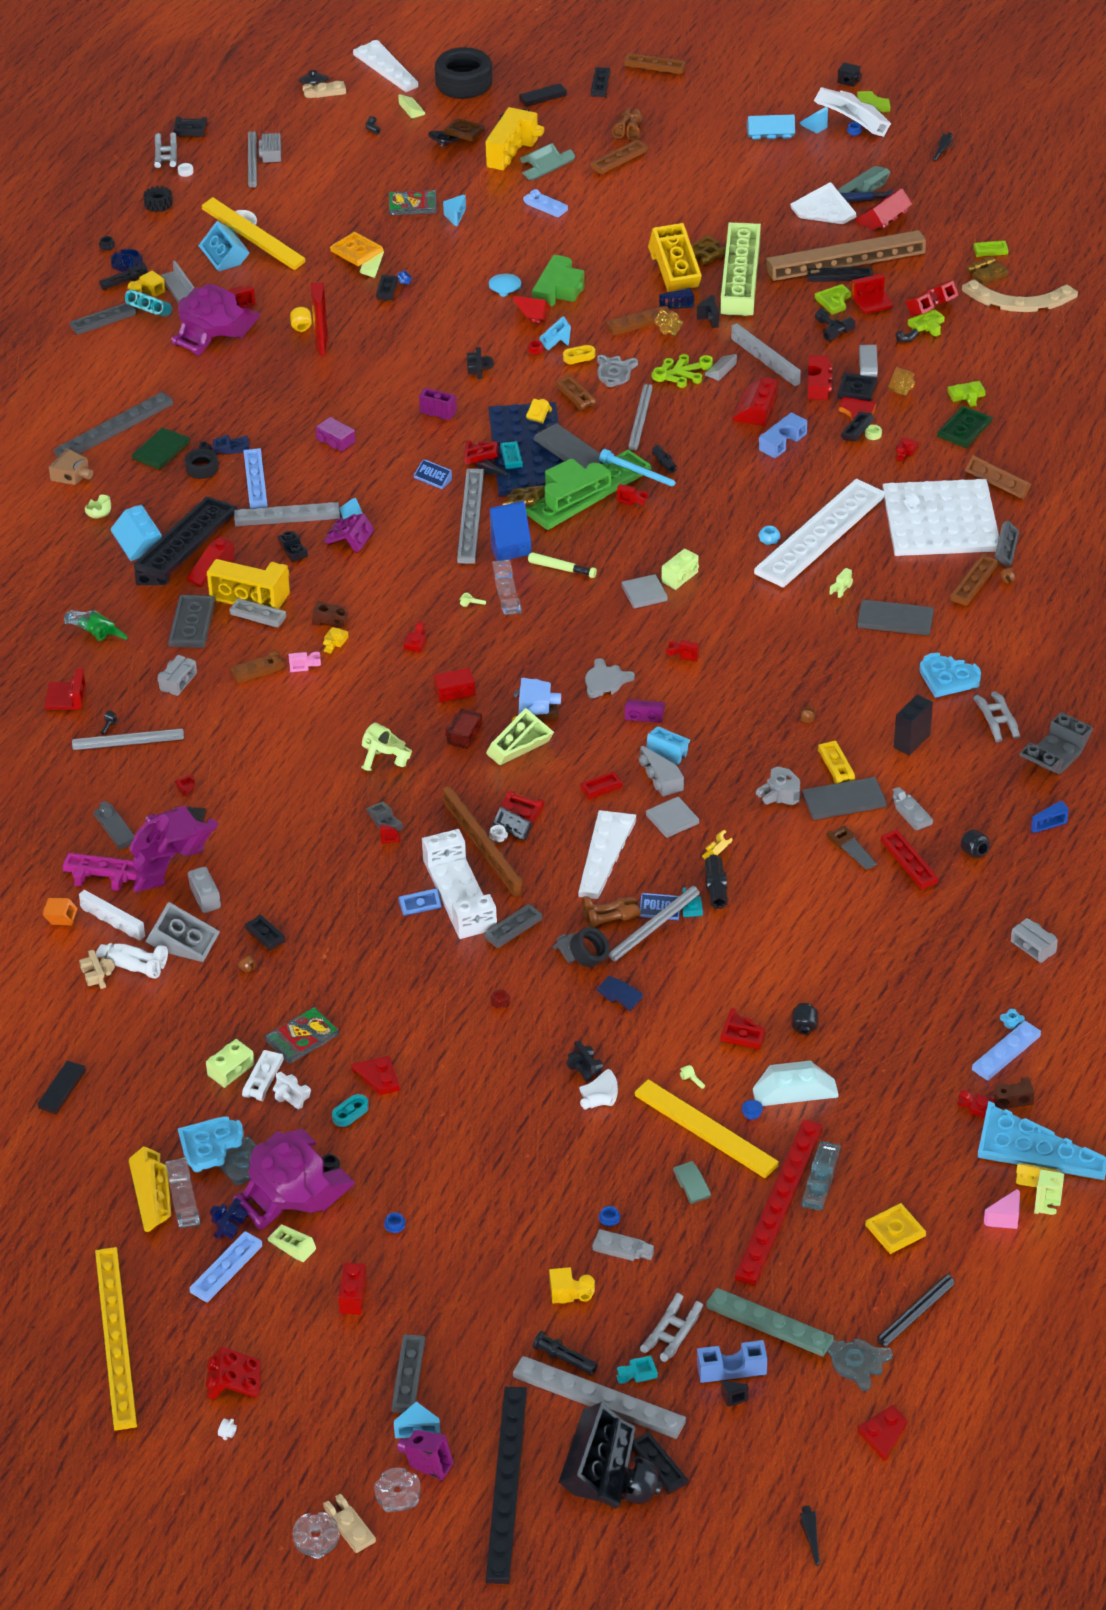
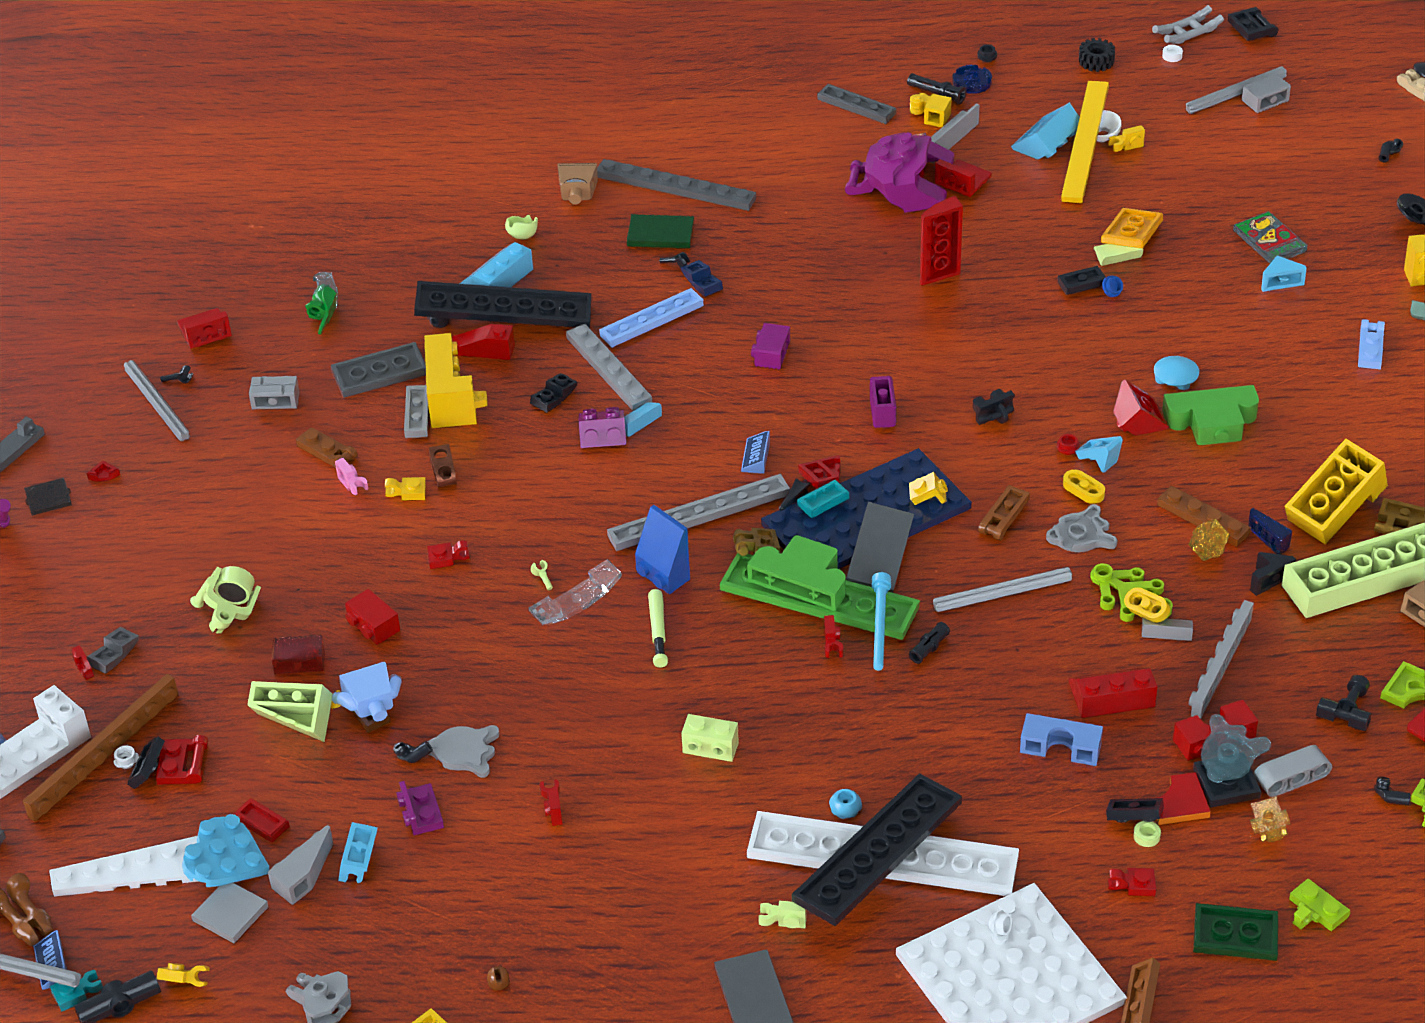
camera: 65 degrees right, 0 degrees up
teal beam [125,290,172,317] -> none
black tyre [185,449,218,479] -> none
yellow head [290,307,312,332] -> none
light grey tile [622,574,667,609] -> none
none -> medium azure plate [182,814,270,887]
none -> black arm [393,741,433,763]
none -> black plate [792,773,962,926]
none -> yellow plate [1108,125,1145,152]
none -> yellow plate [1124,588,1170,623]
none -> clear light blue tile [1201,714,1271,783]

